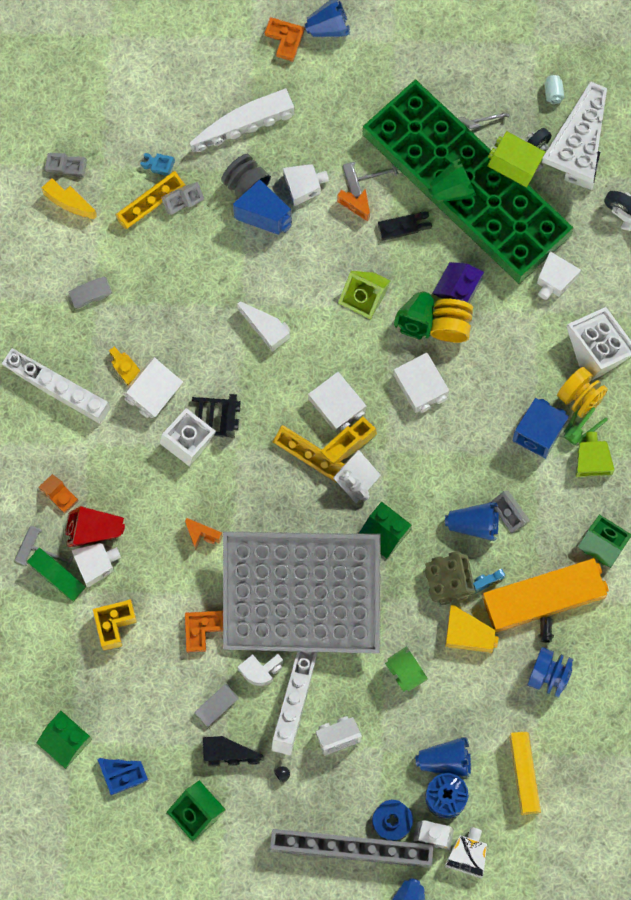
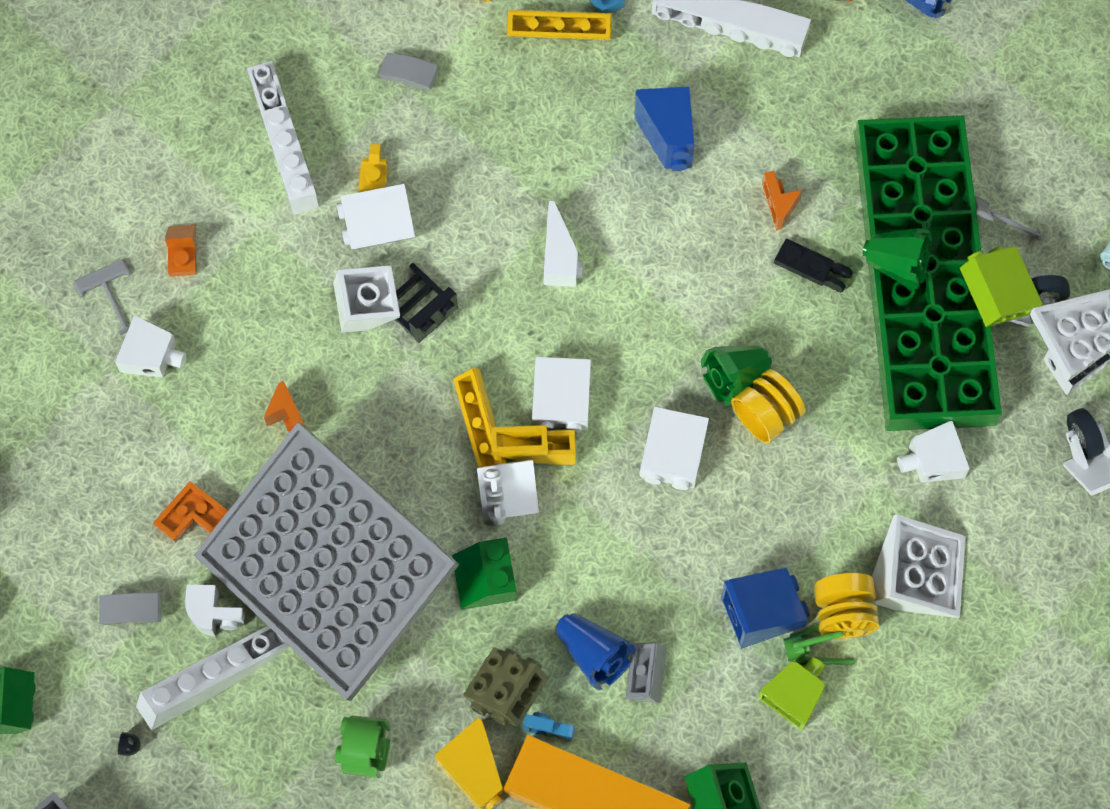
camera: 40 degrees right, 5 degrees down
green slope [27,547,86,602] -> none
red slope [65,506,125,547] -> none
yellow brick [93,599,137,651] -> none
light grey slope [161,182,204,215] -> none
black slope [203,736,264,767] -> none
dark grey wheel [221,153,271,199] -> none
white torso [283,164,329,206] -> none
white slope [316,716,362,756] -> none
lime slope [338,271,391,320] -> none
light grey piece [343,162,398,198] -> none
dark purple slope [432,262,484,304] -> none

